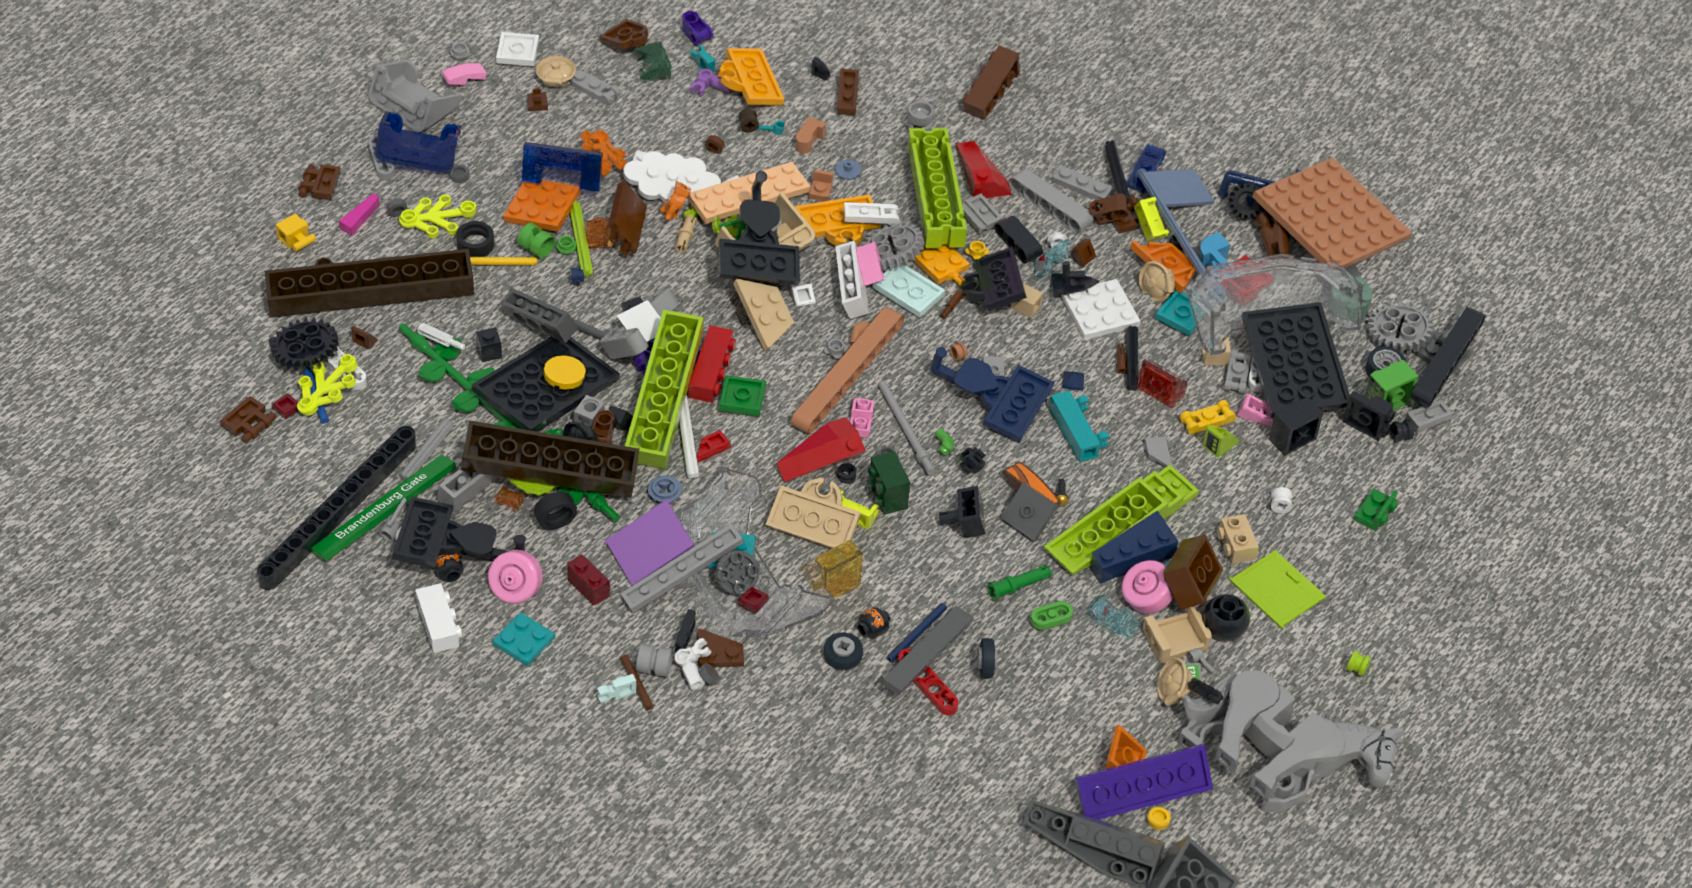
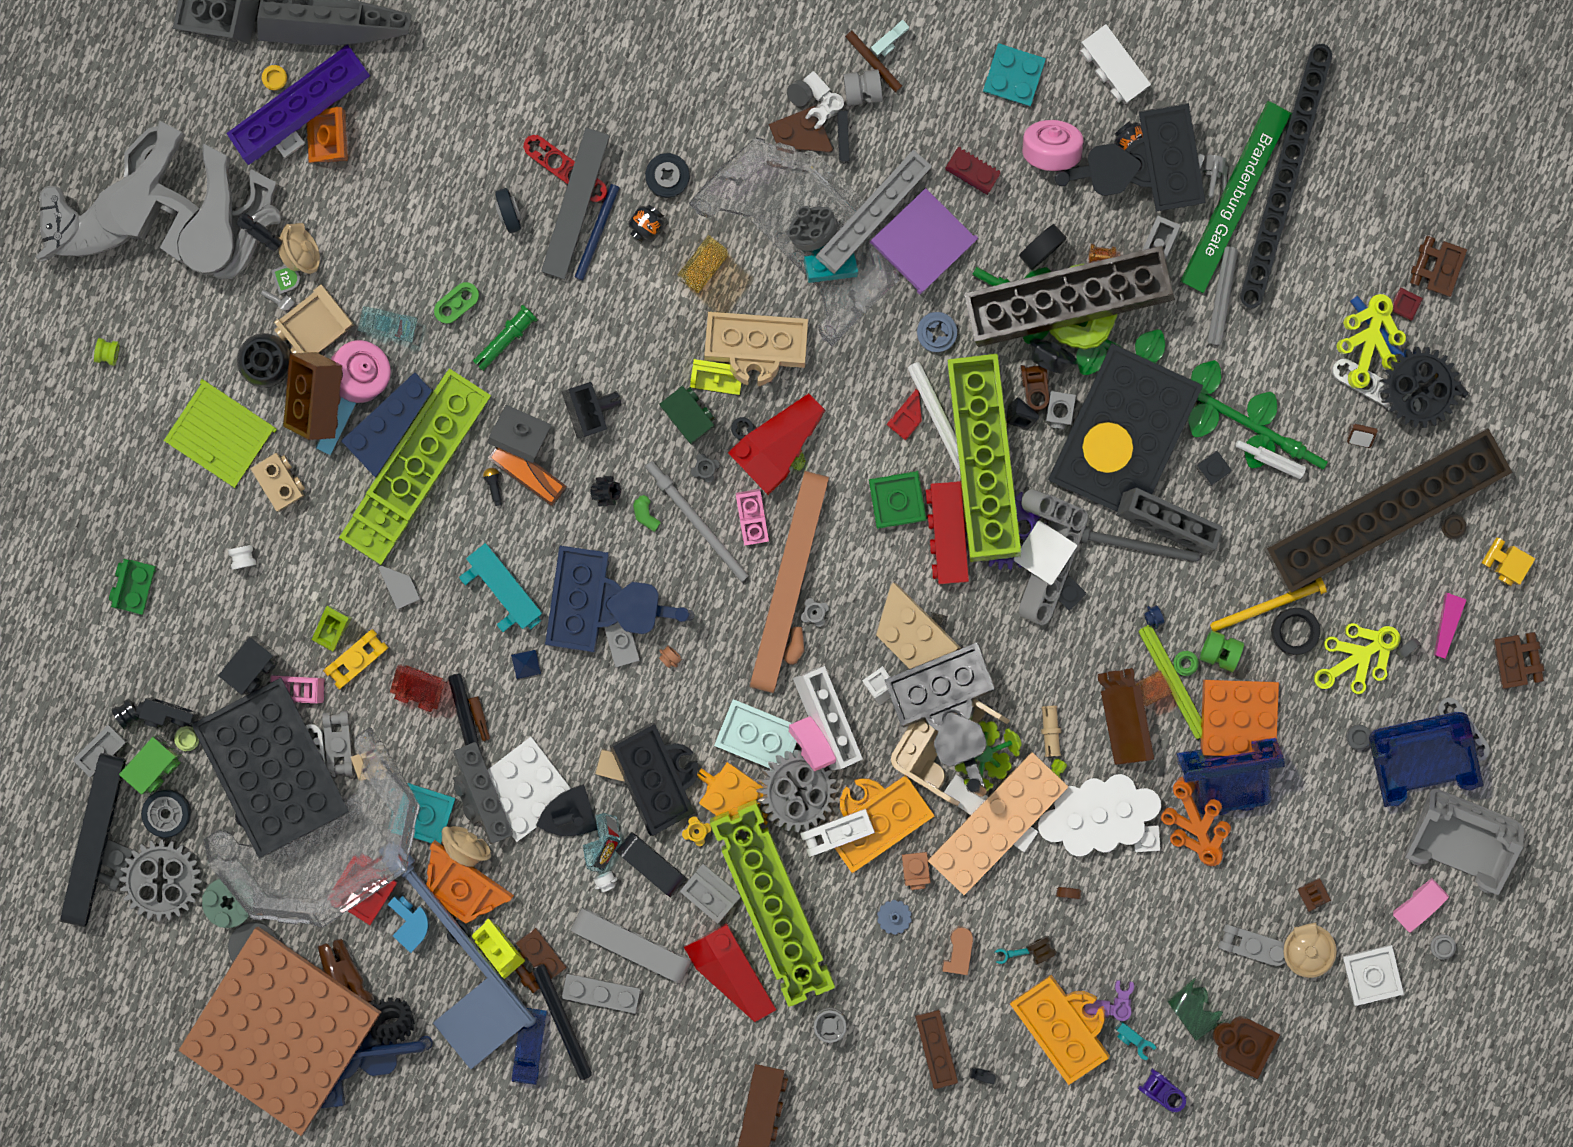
camera: 165 degrees right, 40 degrees up
orange animal [660,181,691,221] -> none
dark red tile [738,587,769,614] -> none
reddish brown piece [940,290,964,319] -> none
reddish brown tile [1069,239,1096,267] -> none
reddish brown piece [1089,194,1129,225] -> none
none -> dark grey bracket [453,742,513,844]

